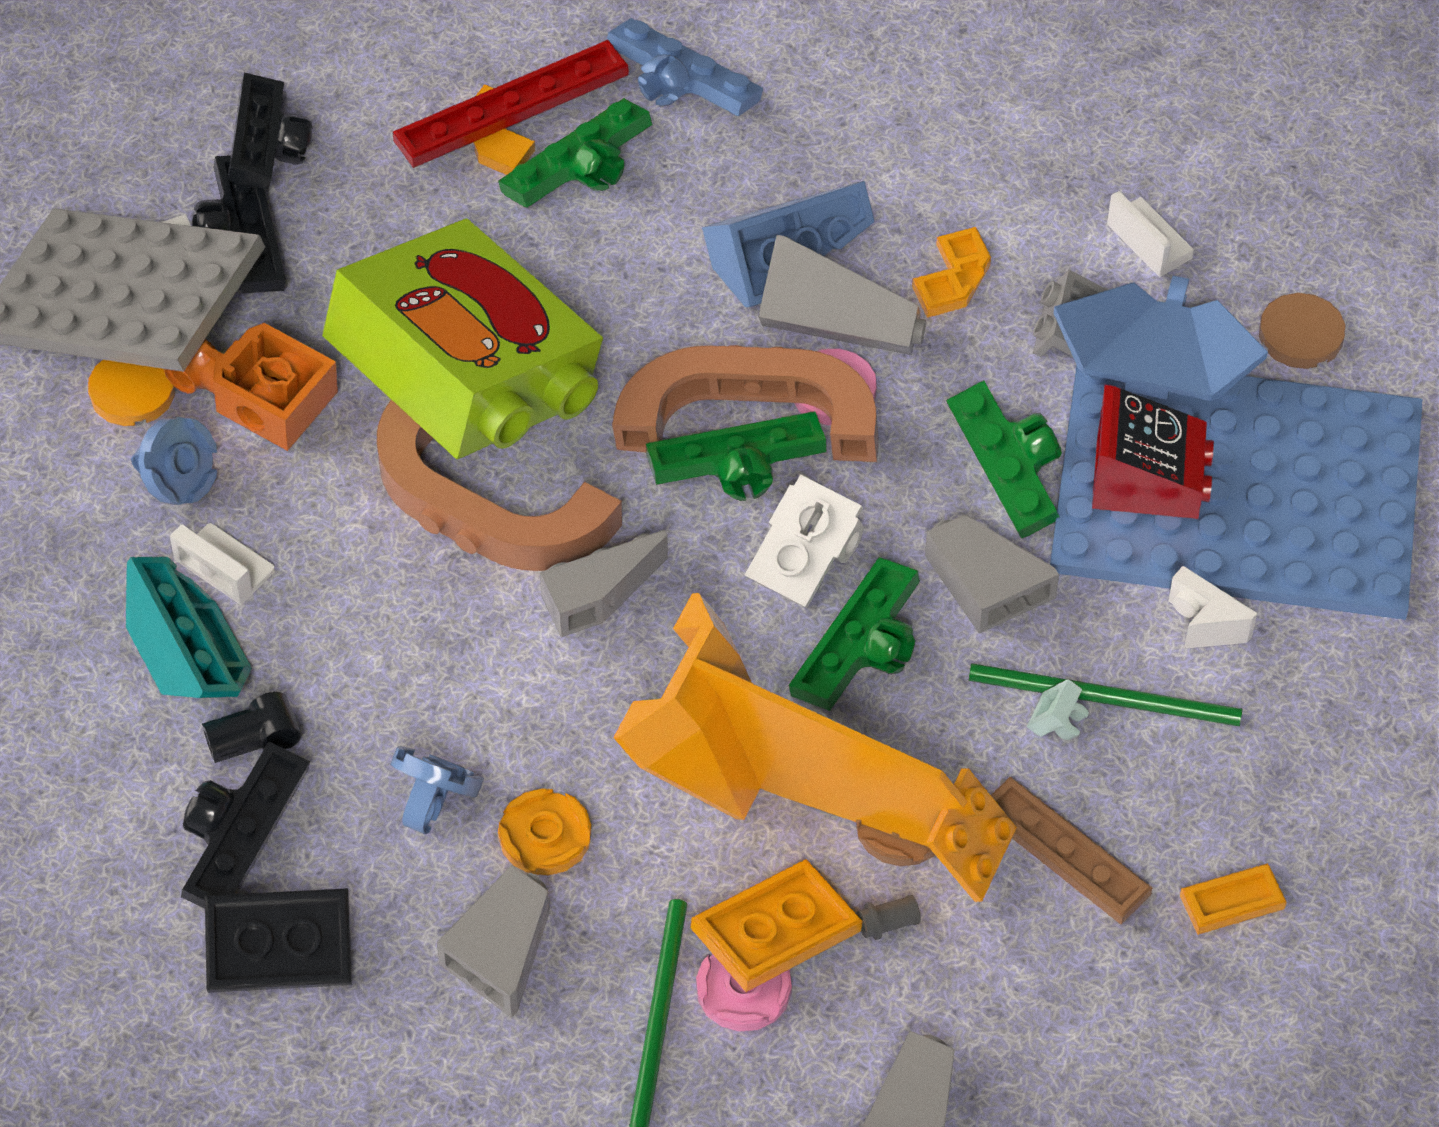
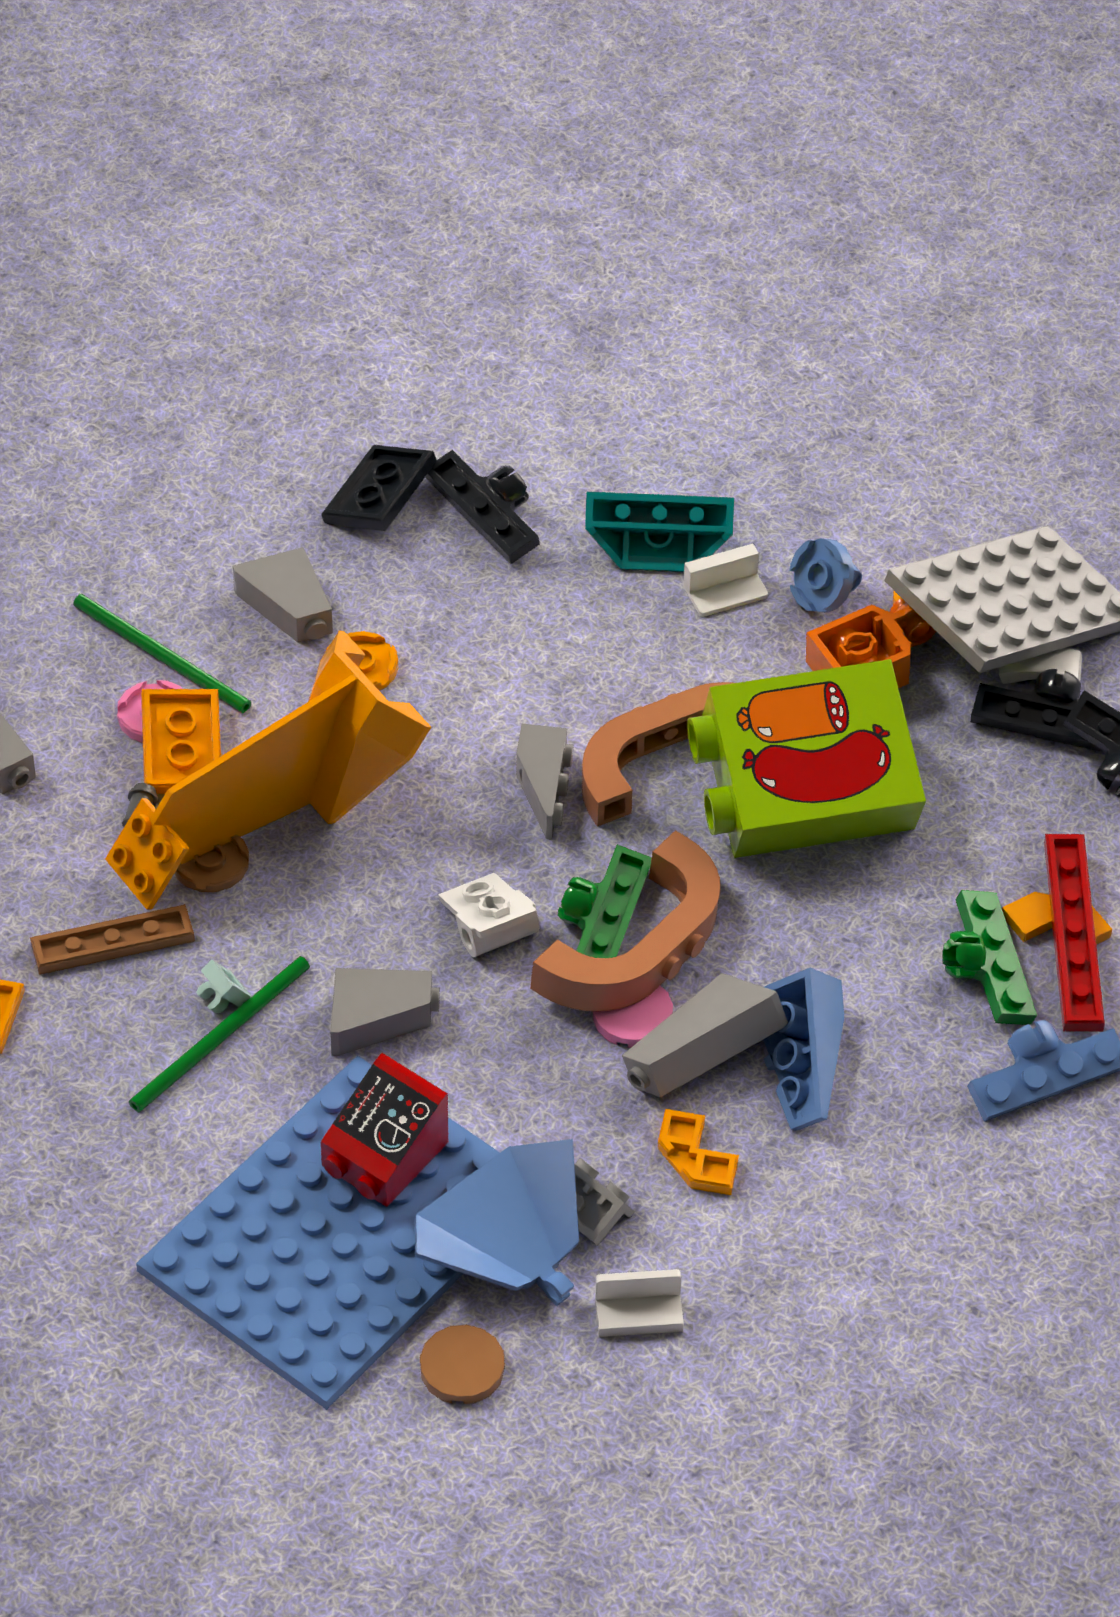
camera: 120 degrees right, 5 degrees down
black piece [202,692,301,763] -> none
medium blue tile [390,746,484,835] -> none
green plate [788,557,920,711] -> none
green plate [946,380,1062,539] -> none
white slope [1168,566,1257,648] -> none

